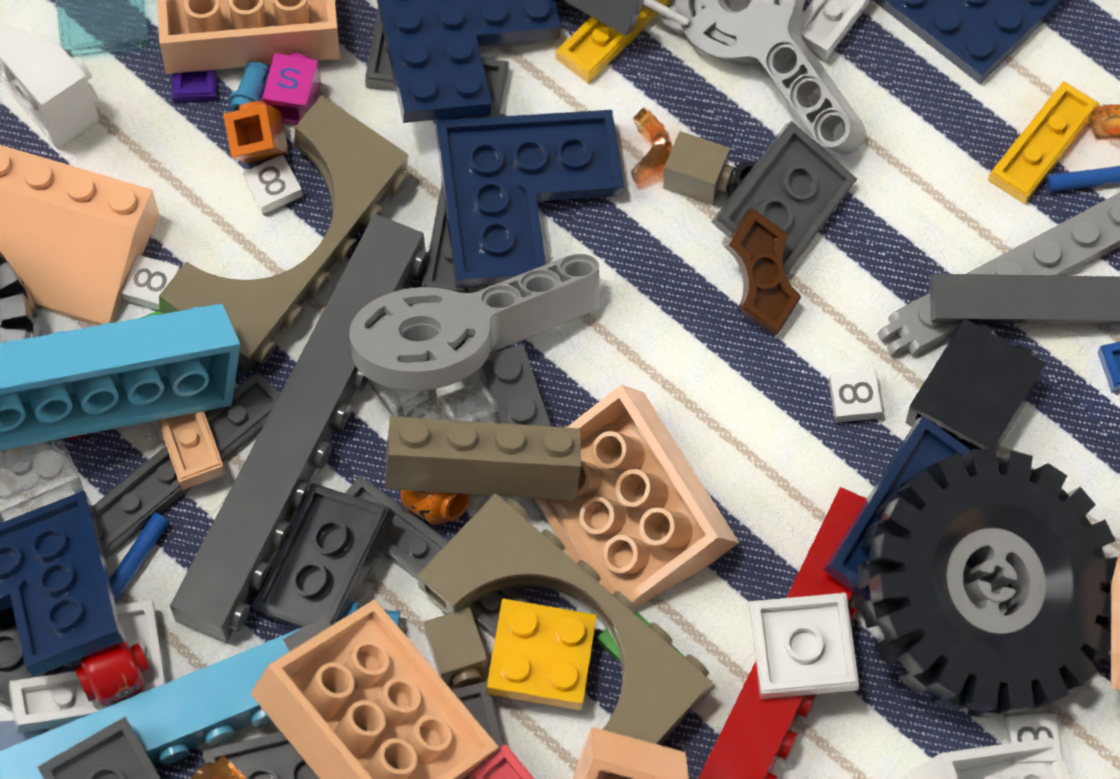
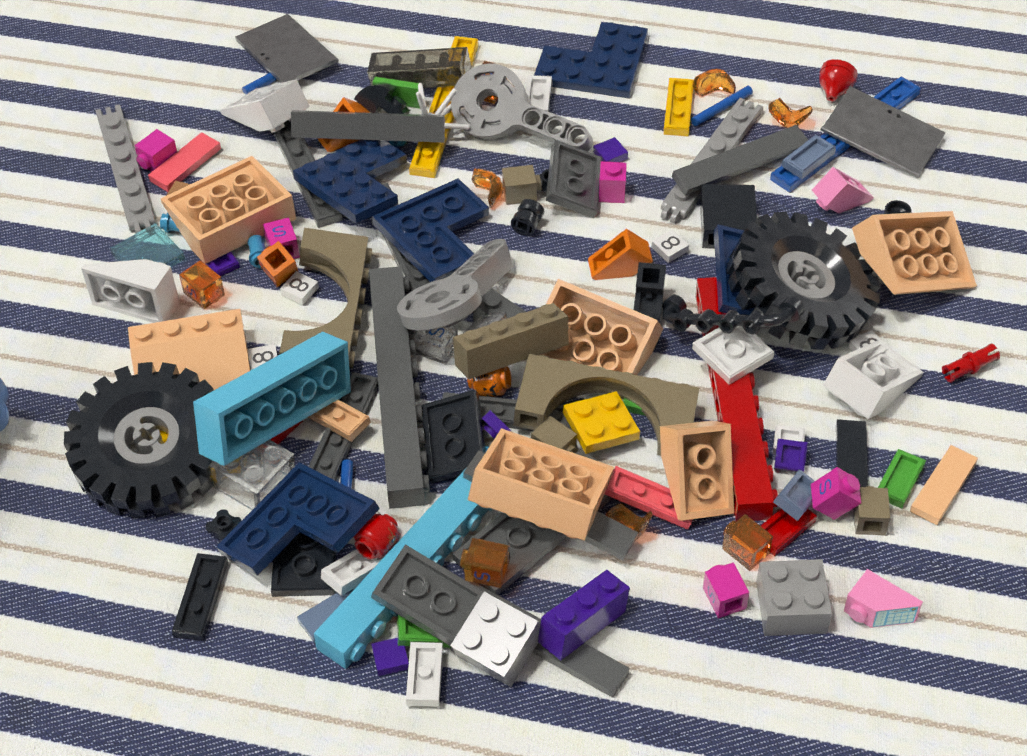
camera: 30 degrees left, 15 degrees down
reddish brown tile [724,208,801,336] -> none
none -> clear orange brick [179,260,225,309]
none -> dark purple plate [482,410,512,439]
none -> black wheel [511,199,544,236]
none -> orange slope [588,228,653,280]
none -> dark purple tile [593,137,628,162]
none -> dark pink brick [599,161,627,203]
none -> black brick [633,262,666,323]
none -> black bar [662,294,805,334]

